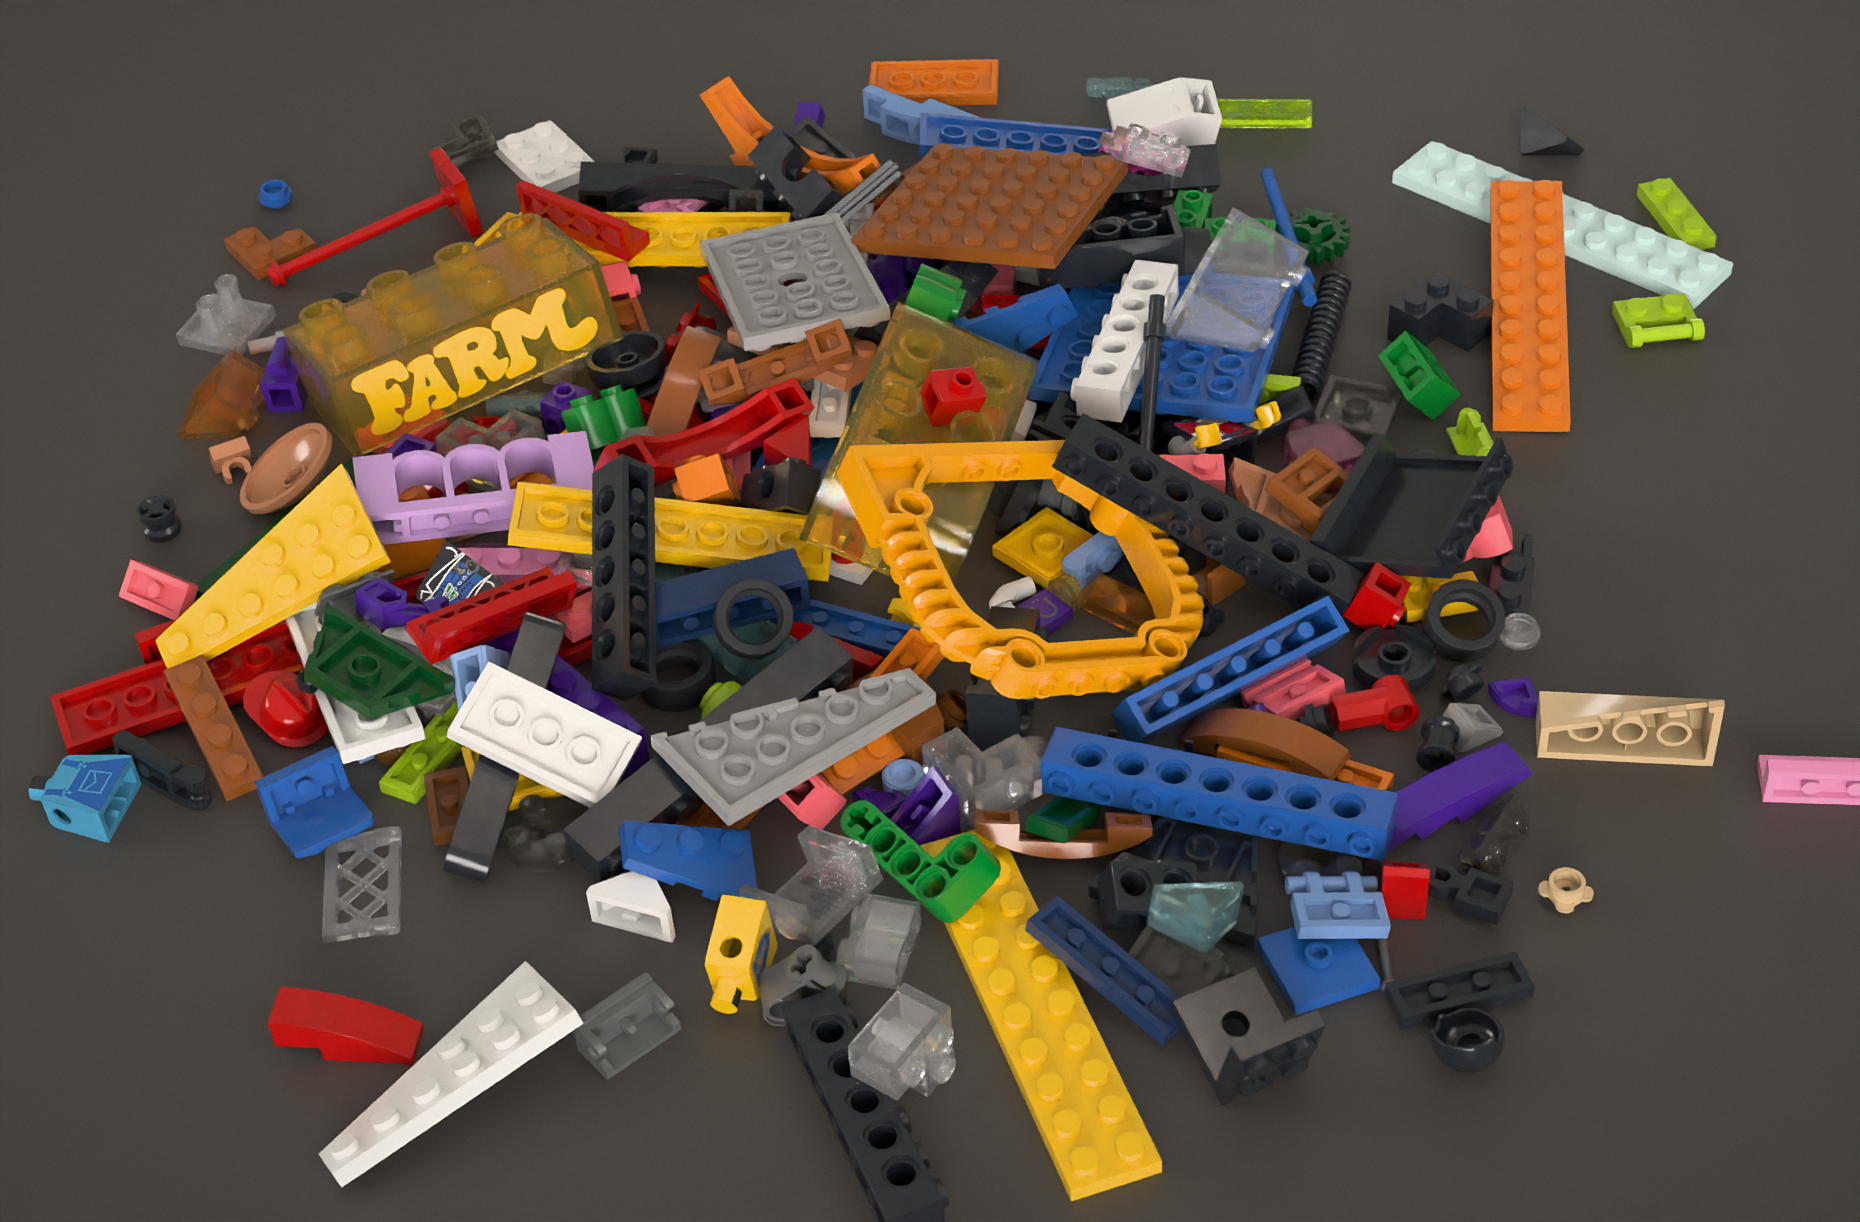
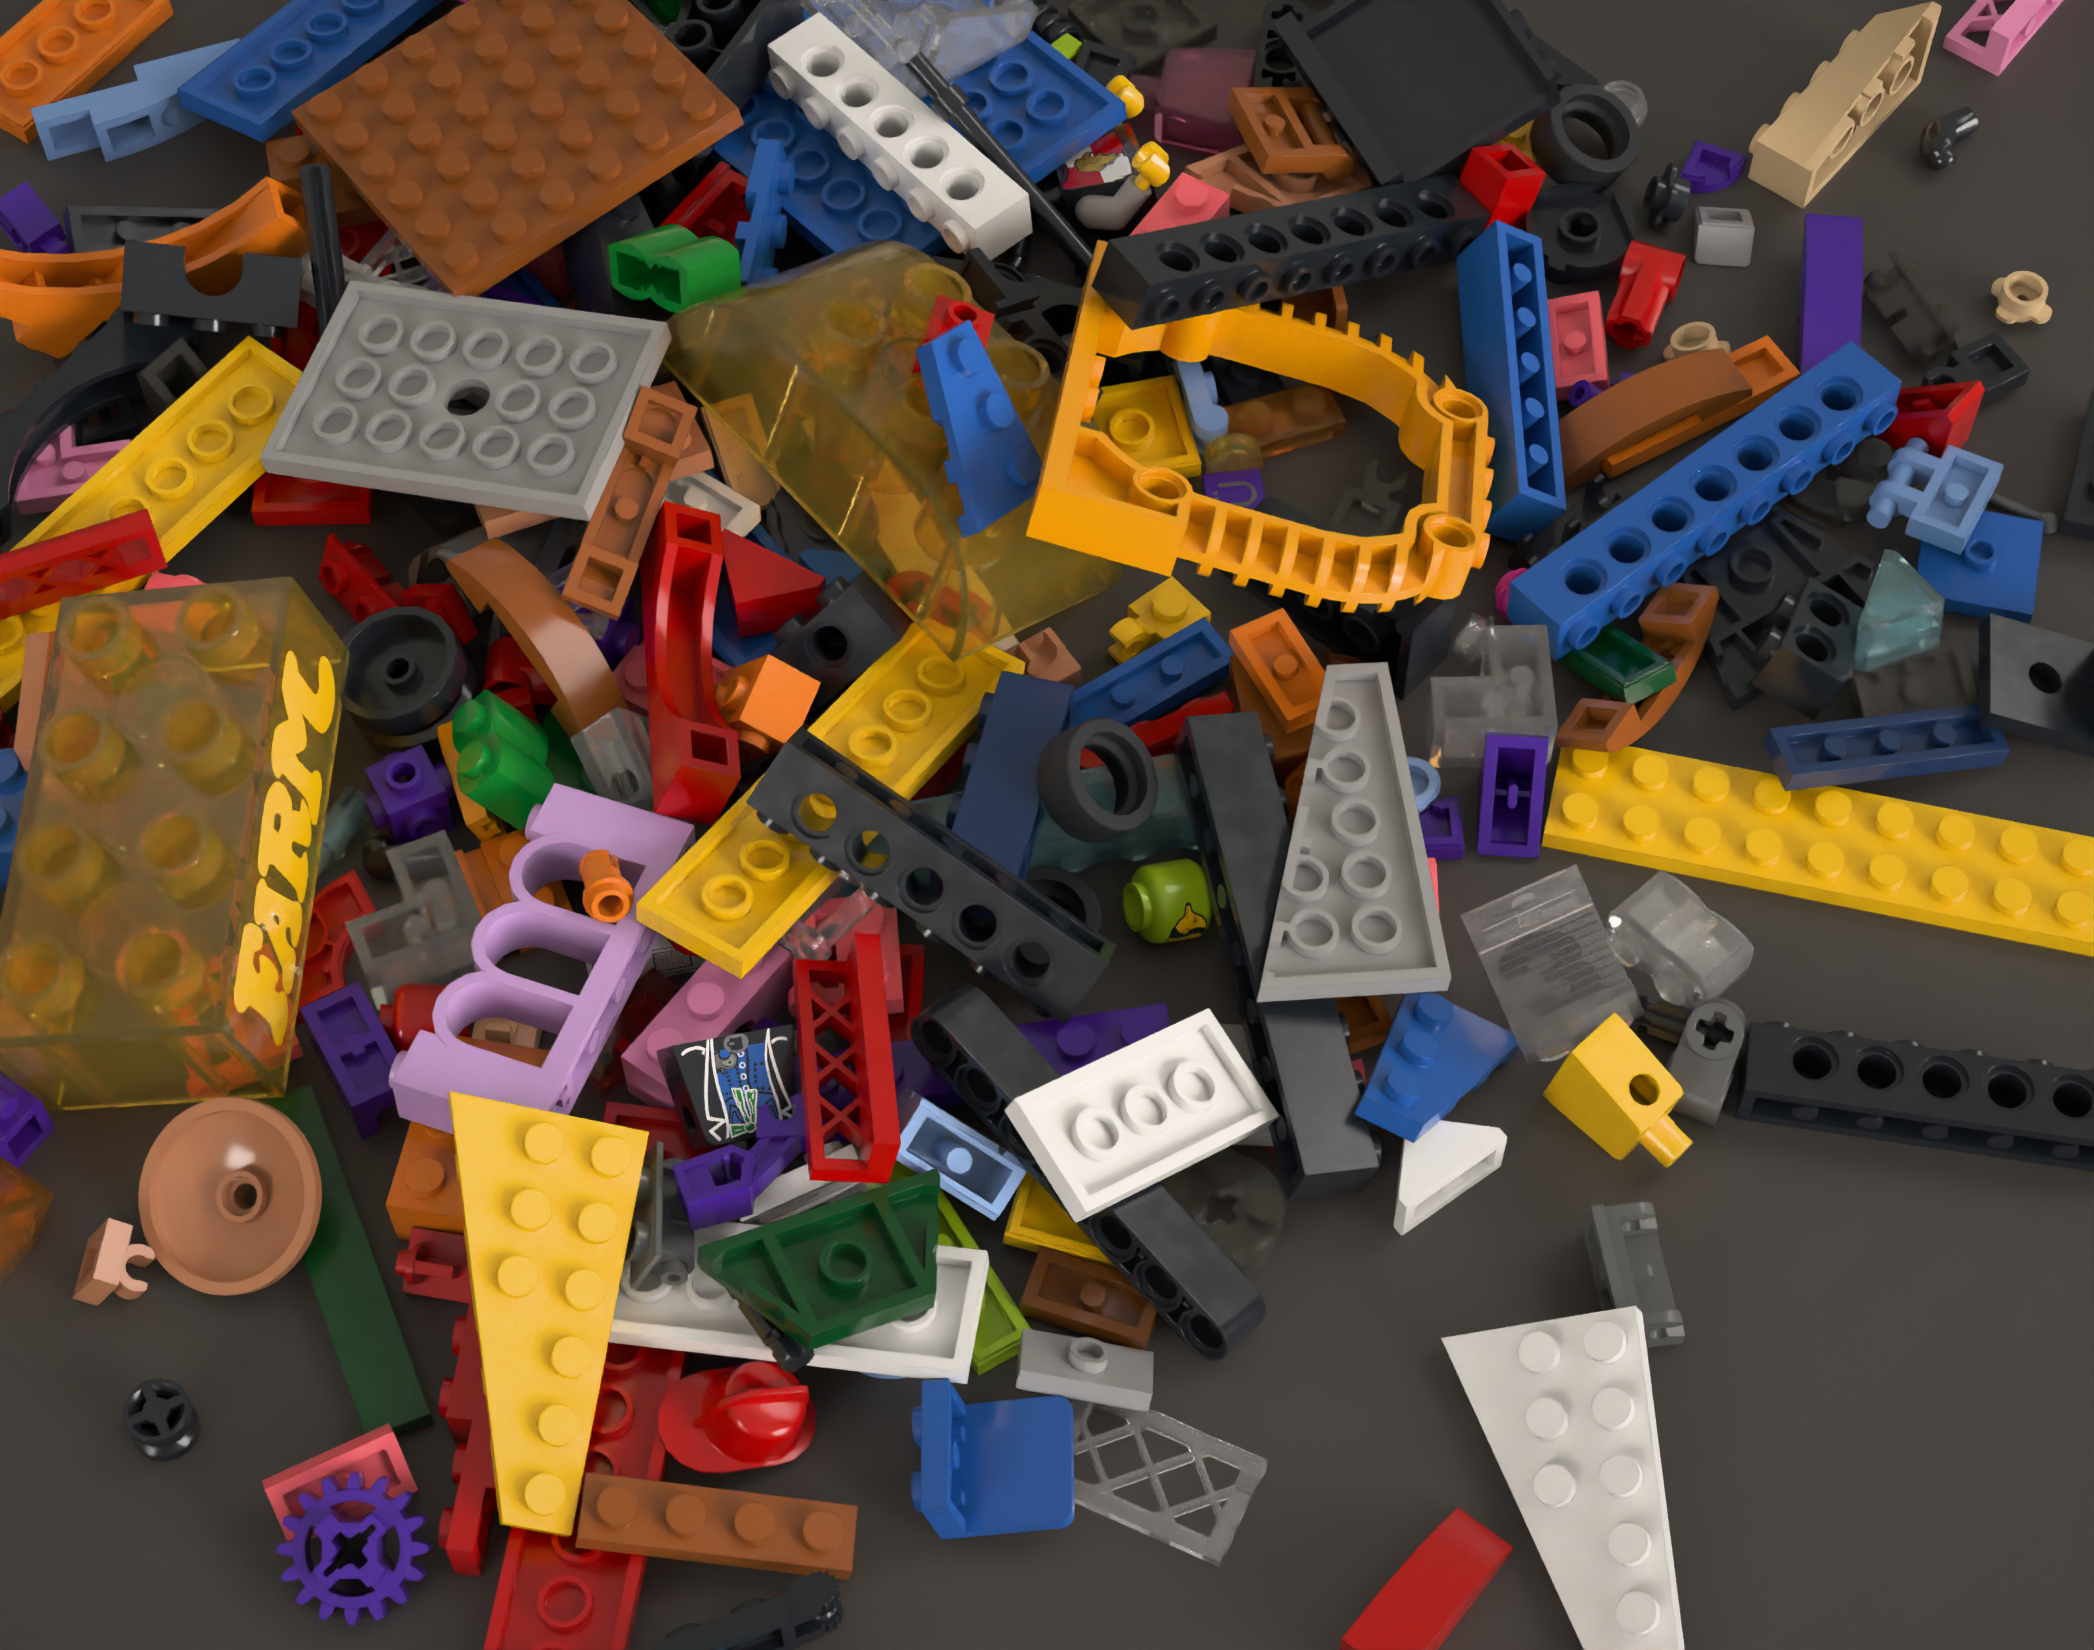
camera: 60 degrees left, 15 degrees up
green beam [840,800,1001,923] -> none
clear brick [848,982,956,1101] -> none
black plate [1300,703,1334,737] -> none
black bush [1416,716,1460,772] -> none
none -> dark purple gear [277,1471,432,1625]
none -> orange pin [578,849,634,923]
none -> blue wing [916,319,1042,539]
none -> nougat tile [1004,627,1082,686]
none -> light grey plate [1016,1328,1154,1412]
none -> tan plate [1663,322,1731,361]
none -> black arm [1919,107,1978,171]

